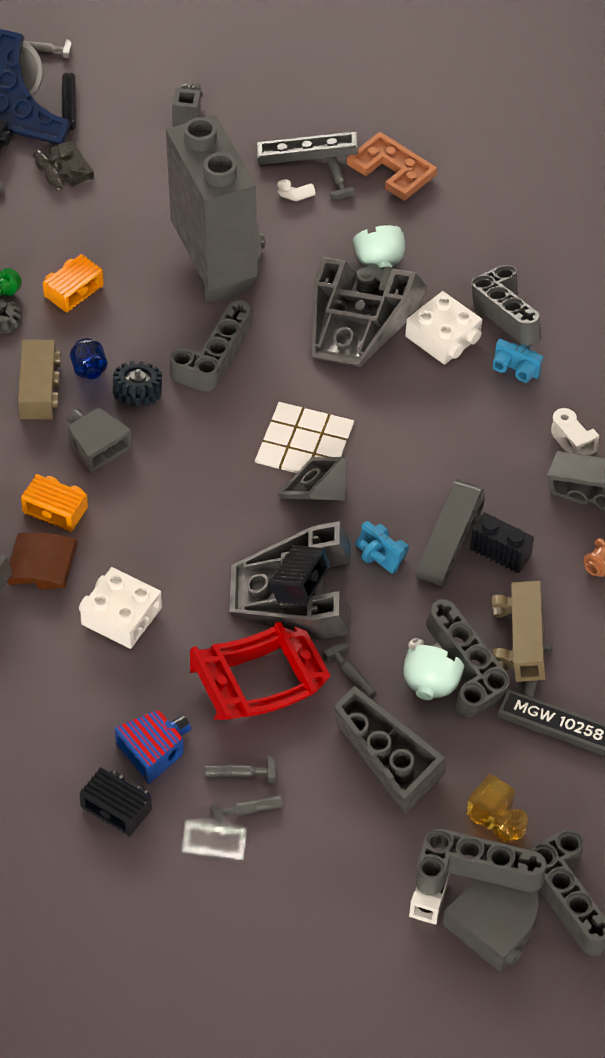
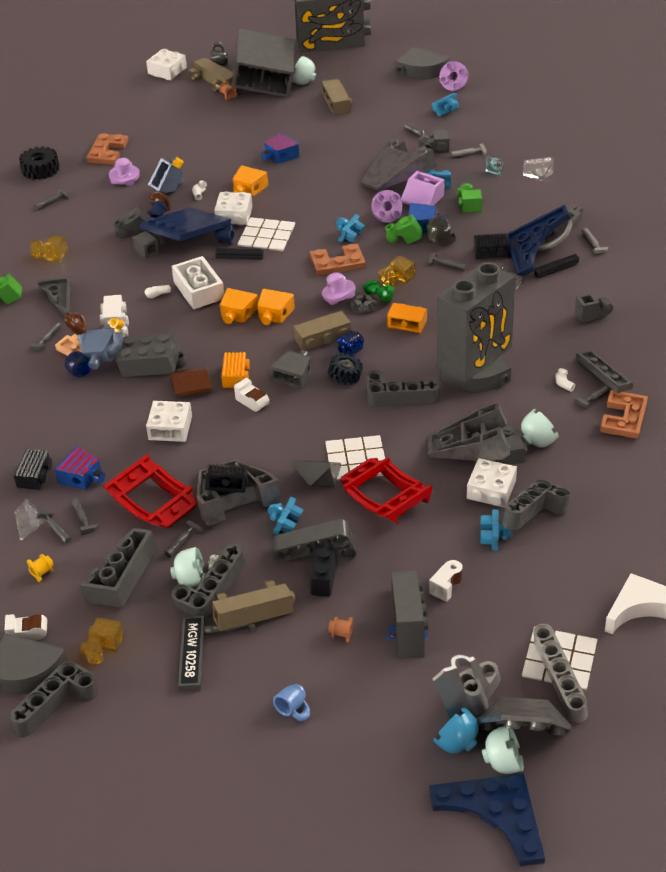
camera: 70 degrees right, 10 degrees down
dark grey beam [416,828,546,895] -> none
none -> yellow brick [26,554,54,582]
none -> white leg [234,378,270,412]
none -> red wedge [341,457,433,524]

